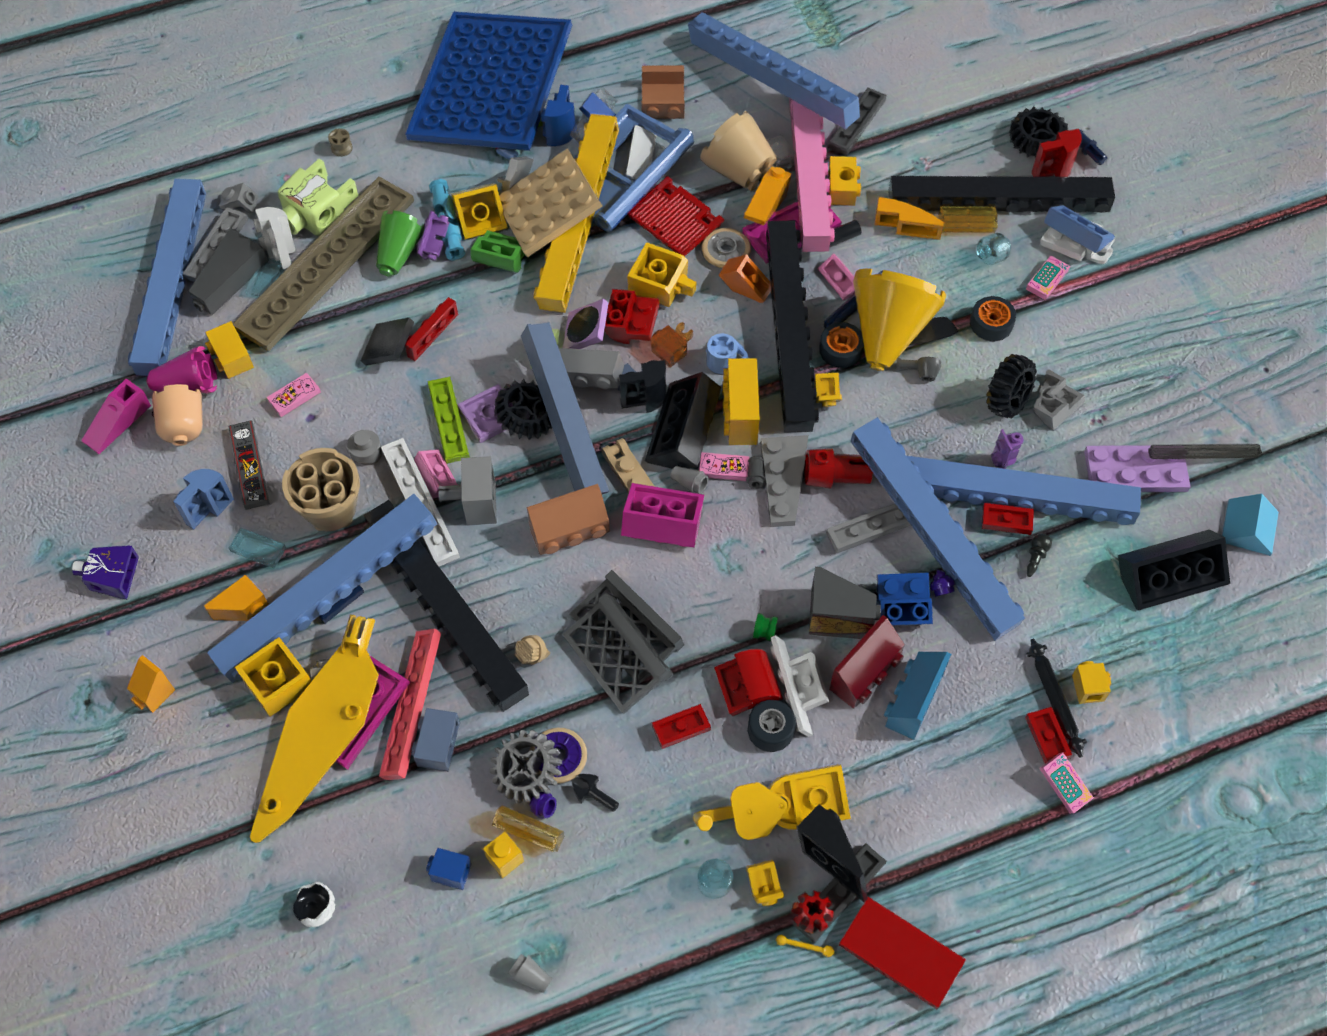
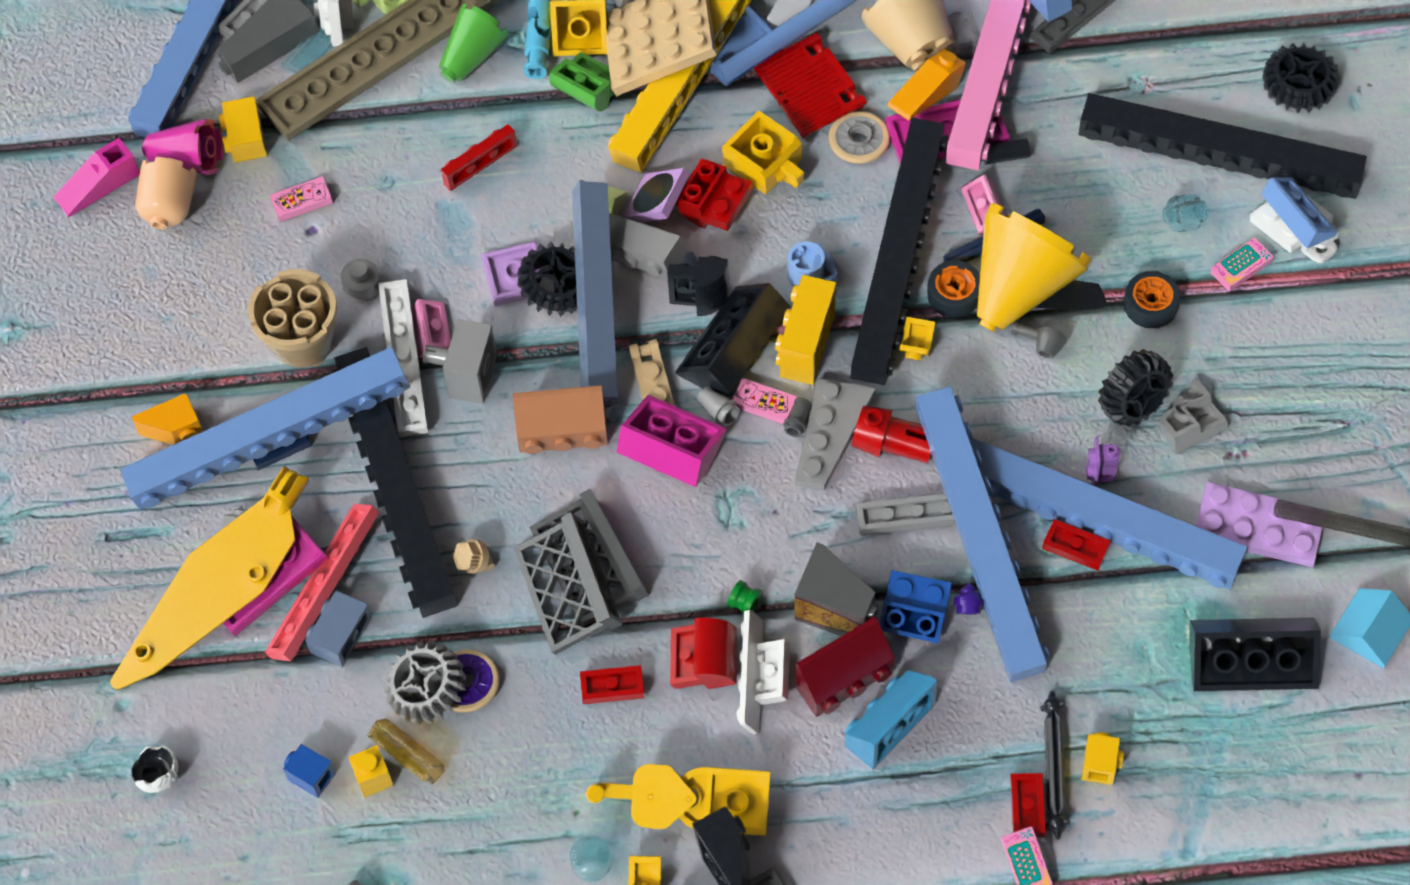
camera: 20 degrees right, 0 degrees up
dark purple torso [72,545,139,600] -> none
light orange slope [127,655,175,713] -> none
medium blue brick [173,469,234,530] -> none
tile [228,420,270,510] -> none
clear light blue tile [229,528,286,568] -> none
yellow brick [235,637,311,717] -> none
black tile [360,317,414,365] -> none
medium lavender hinge [417,211,449,261] -> none
lime tile [427,376,470,464] -> none
dark purple plate [528,791,557,819] -> none
black bar [572,774,619,812] -> none
clear orange brick [651,322,693,368] -> none
orange slope [718,254,771,303] -> none
black wheel [747,700,796,752] -> none
yellow brick [828,156,861,206] -> none
light orange slope [875,197,944,240] -> none
clear yellow piece [938,206,998,233] -> none
pearl dark grey bar [1027,533,1052,577] -> none
red brick [1031,129,1082,177] -> none
dark blue axle [1079,129,1107,165] -> none

